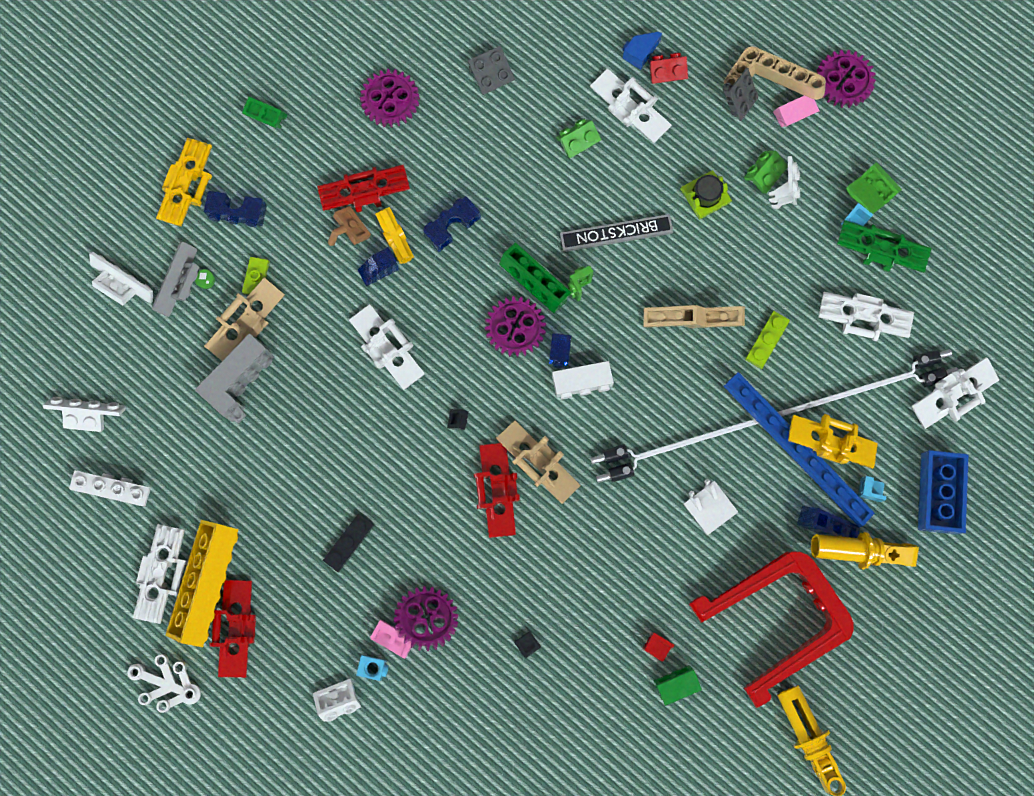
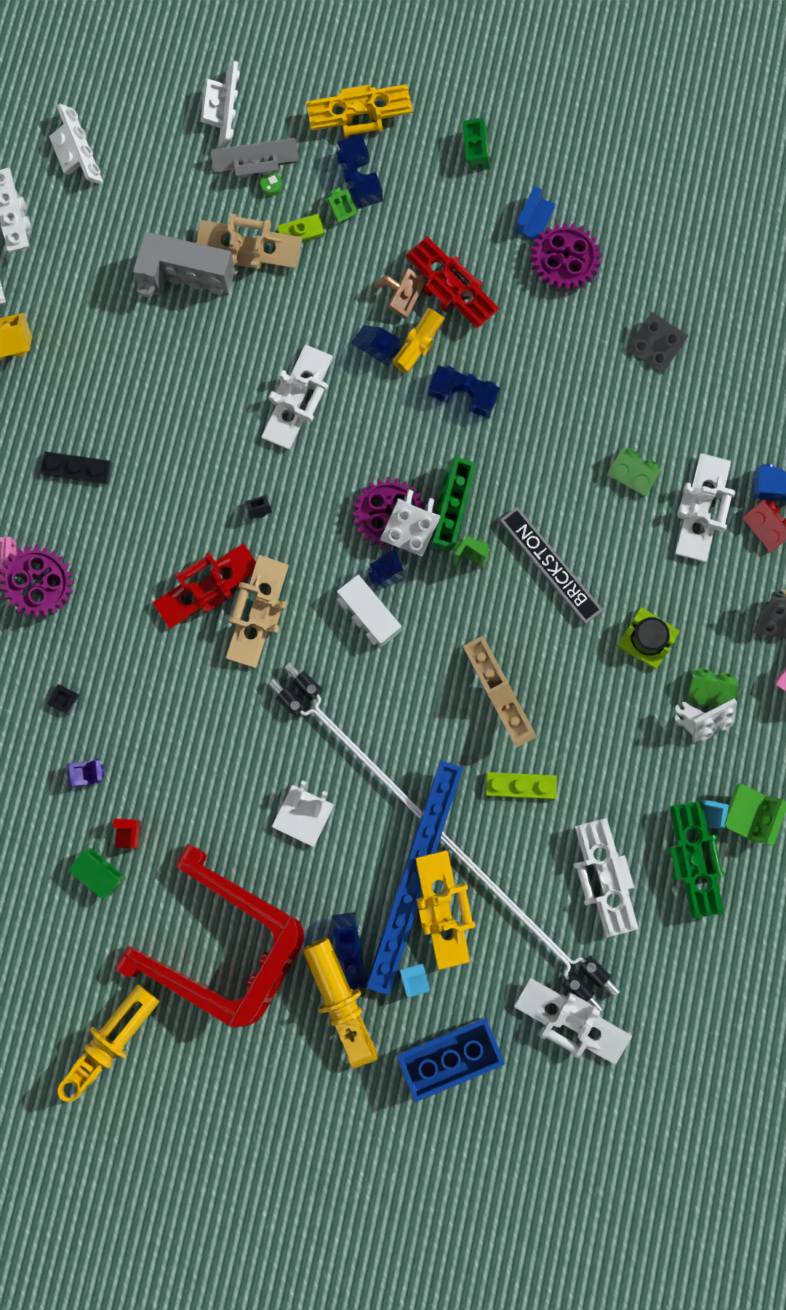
camera: 60 degrees right, 0 degrees up
none -> dark purple bracket [66,759,104,787]
none -> bright green bracket [325,187,358,223]
none -> white plate [380,489,440,556]
none -> blue panel [515,186,556,241]

